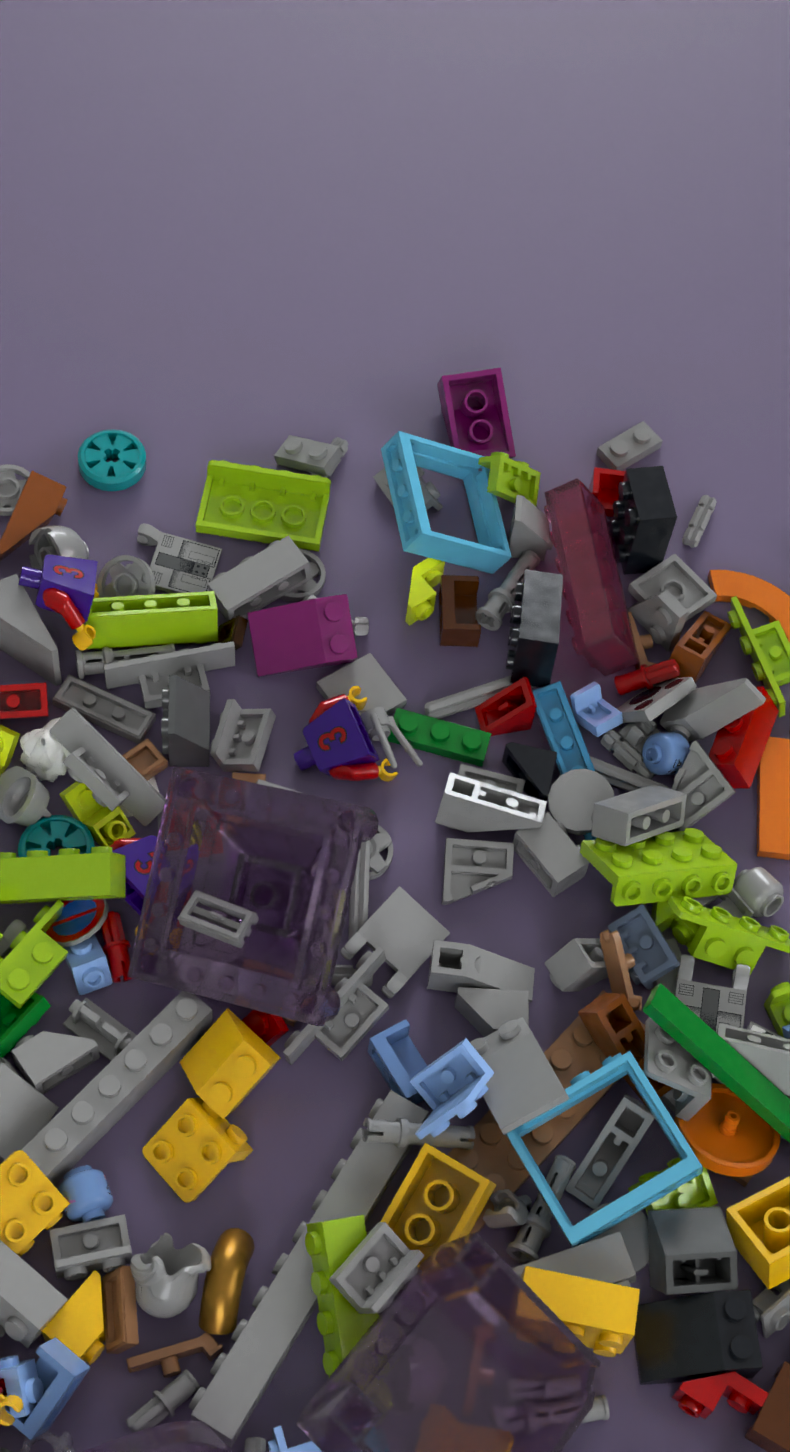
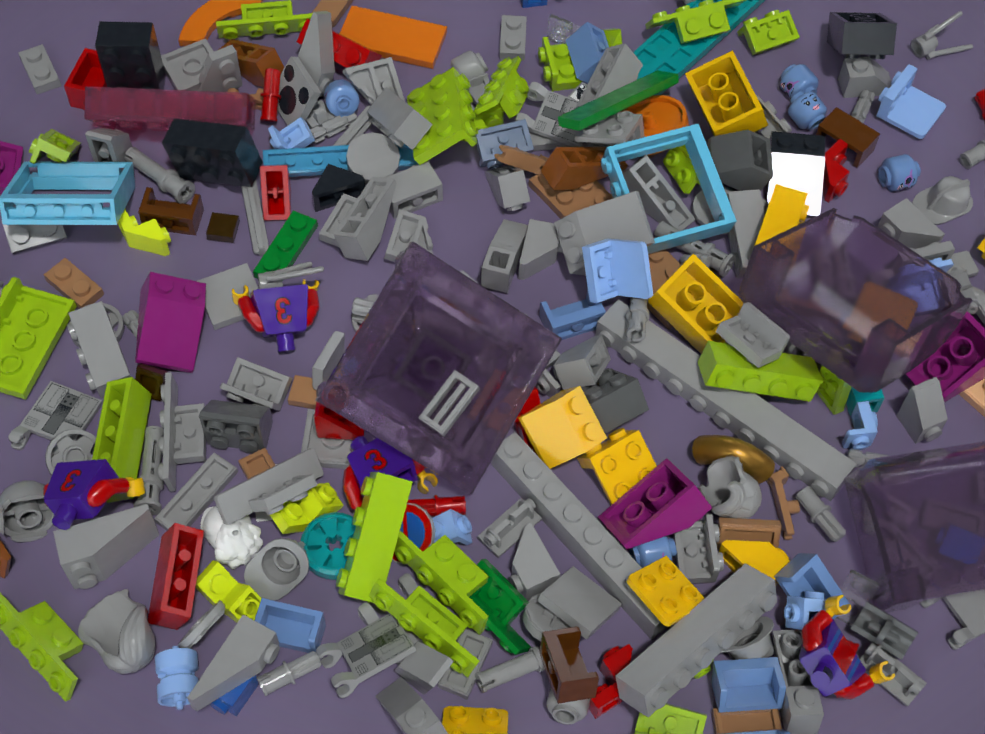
camera: 75 degrees left, 0 degrees up
none -> medium nougat plate [43,258,104,309]
none -> dark brown tile [206,212,240,243]
none -> light grey slope [554,334,611,390]
none -> dark grey slope [581,368,649,434]
none -> magenta slope [598,458,712,549]

